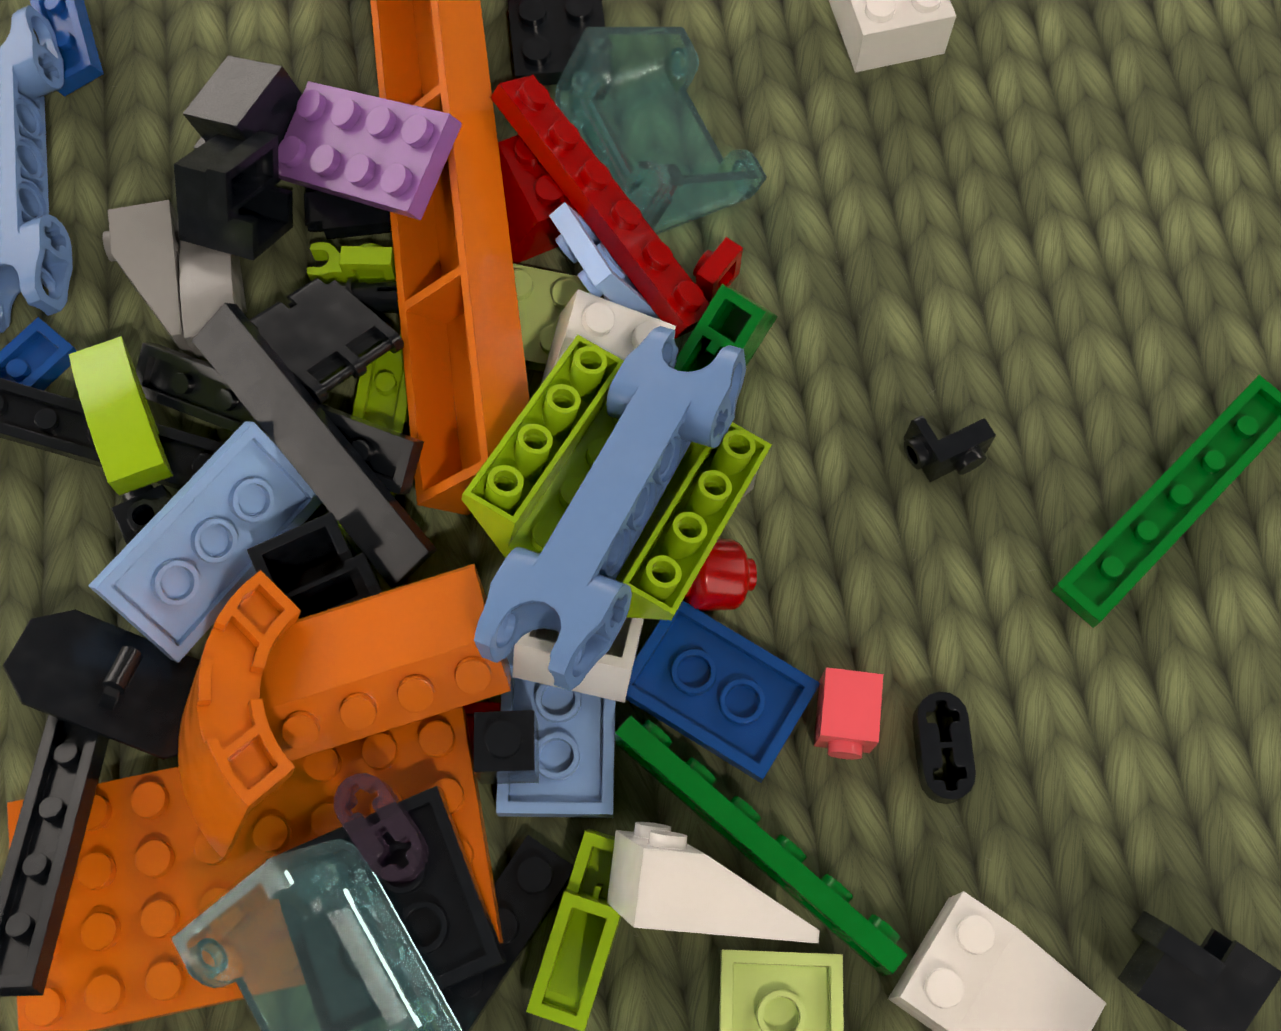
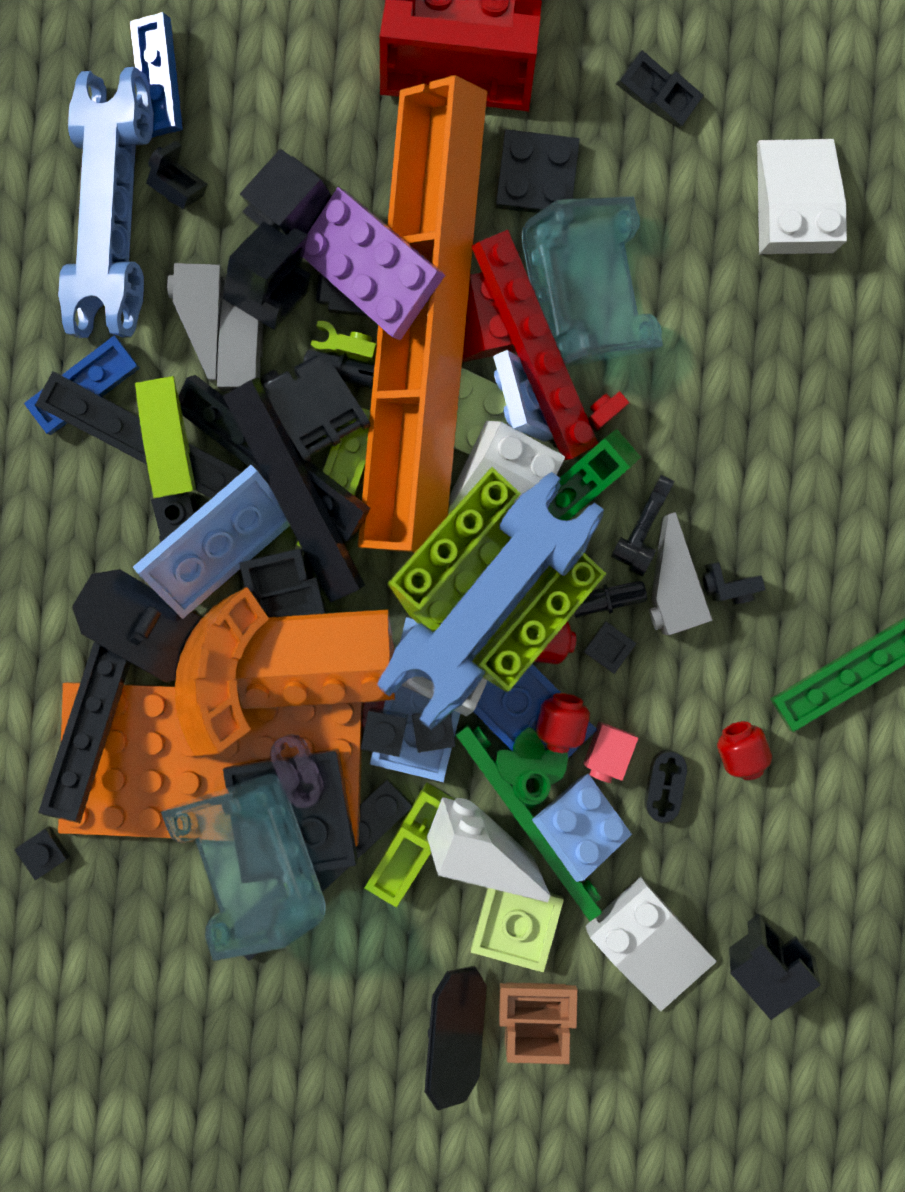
camera: 15 degrees right, 20 degrees up
none -> black bracket [146,141,208,209]
none -> black plate [412,712,456,753]
none -> green plate [496,727,568,805]
none -> light blue plate [532,774,632,882]
none -> red head [536,693,590,753]
none -> black axle [574,581,647,618]
none -> black plate [583,621,637,674]
none -> black brick [611,475,675,577]
none -> light grey slope [649,512,712,635]
none -> red head [717,721,773,780]

